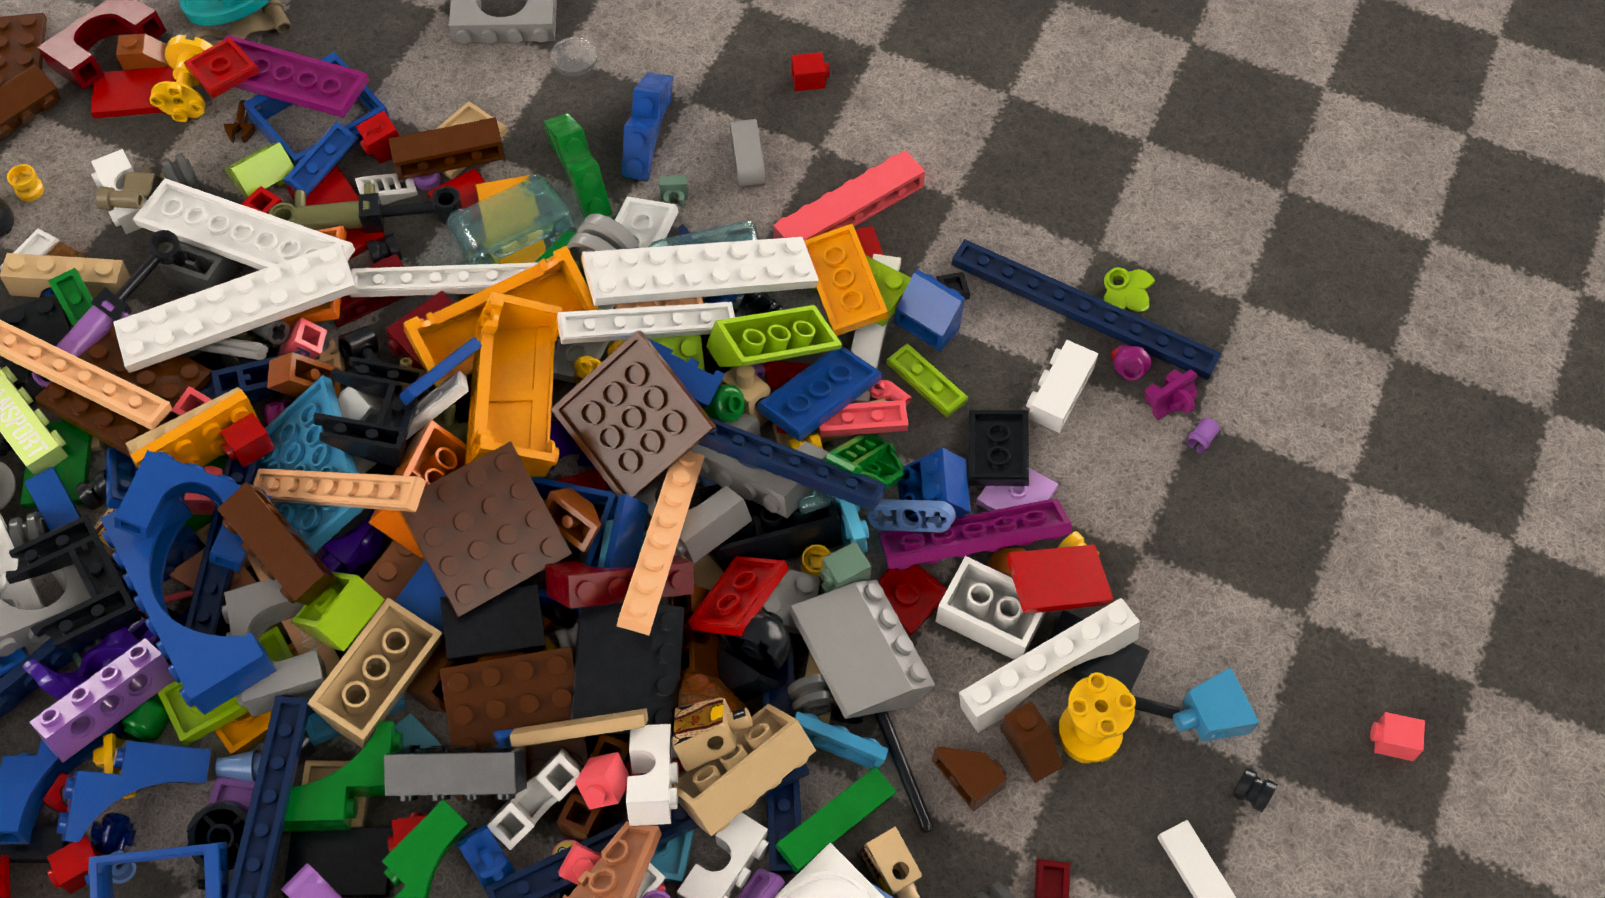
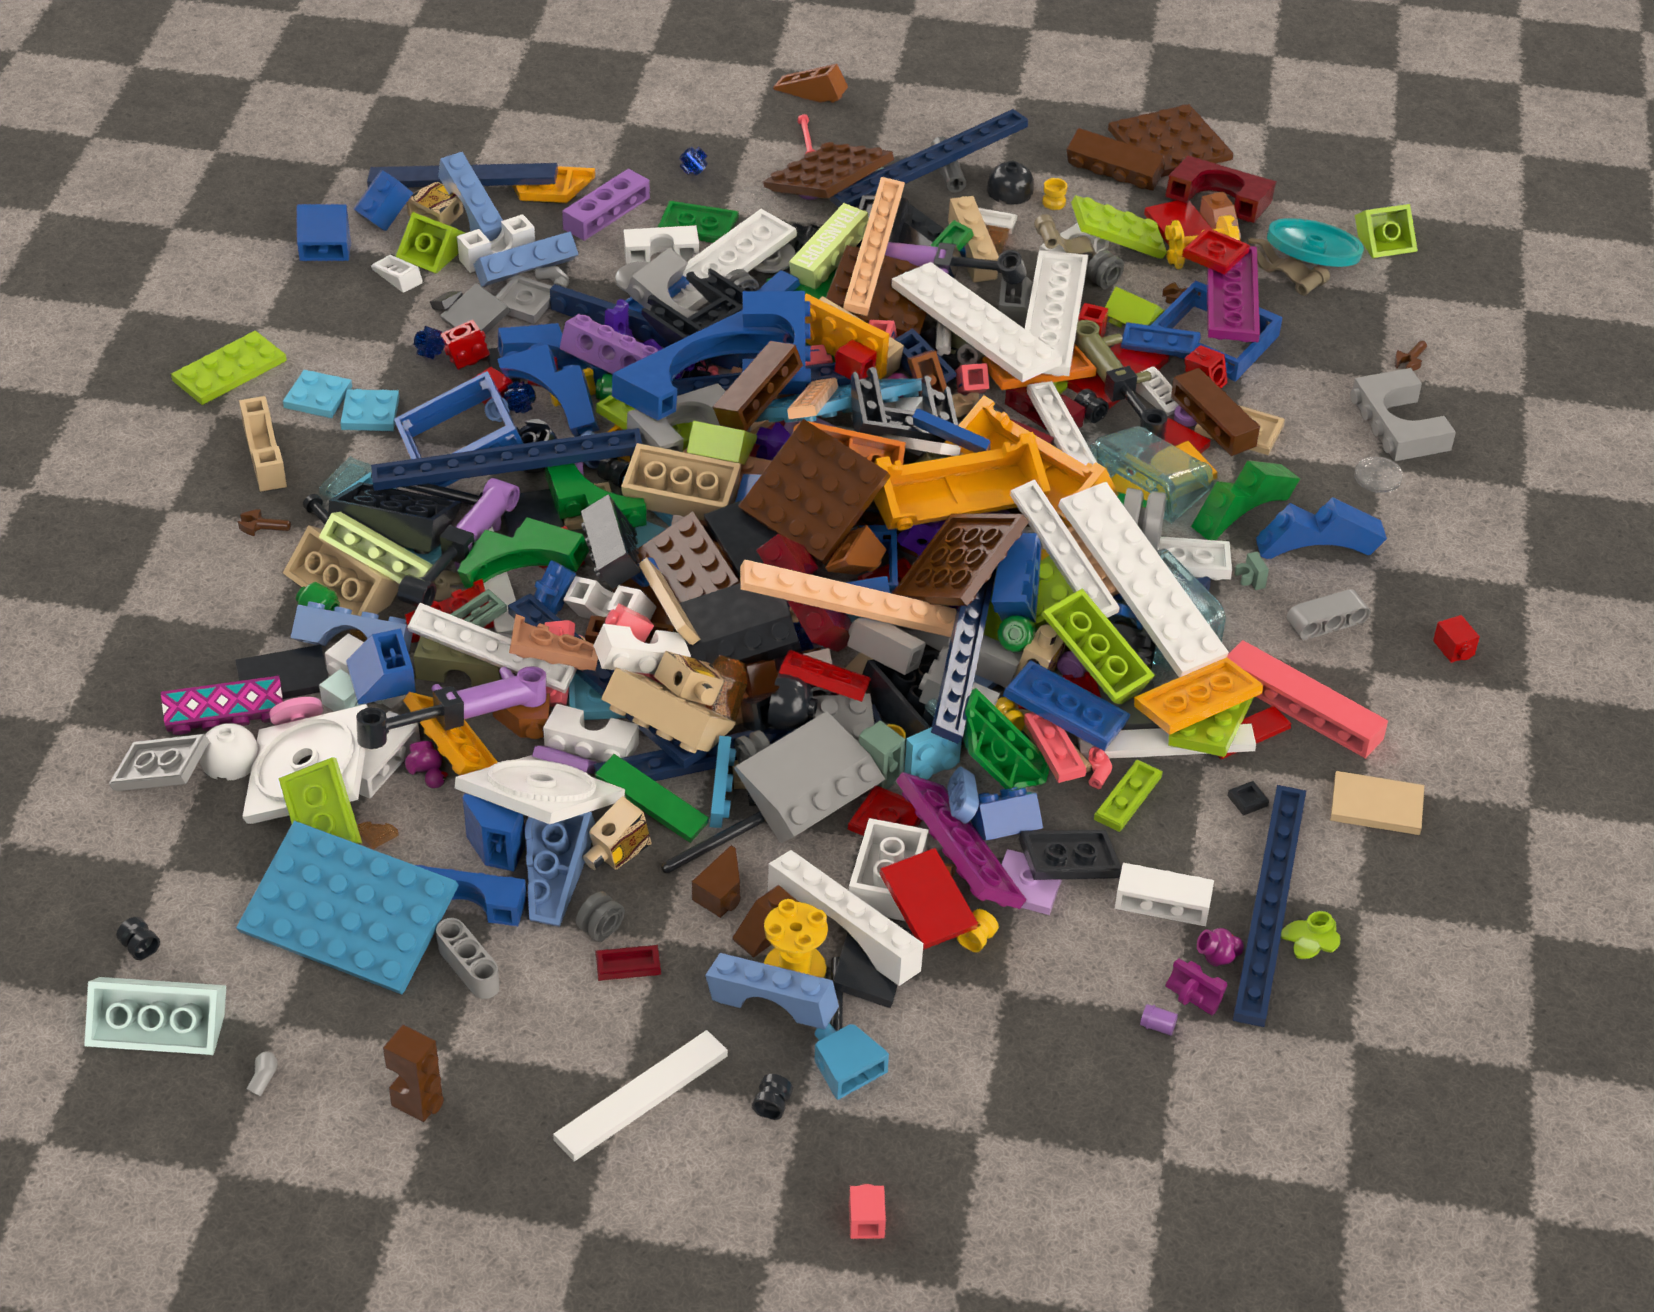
camera: 75 degrees right, 15 degrees down
slope [894,269,965,352] -> none
none -> medium blue arch [705,953,839,1030]
none -> lime plate [1071,195,1167,259]
none -> tan tile [1330,771,1424,835]

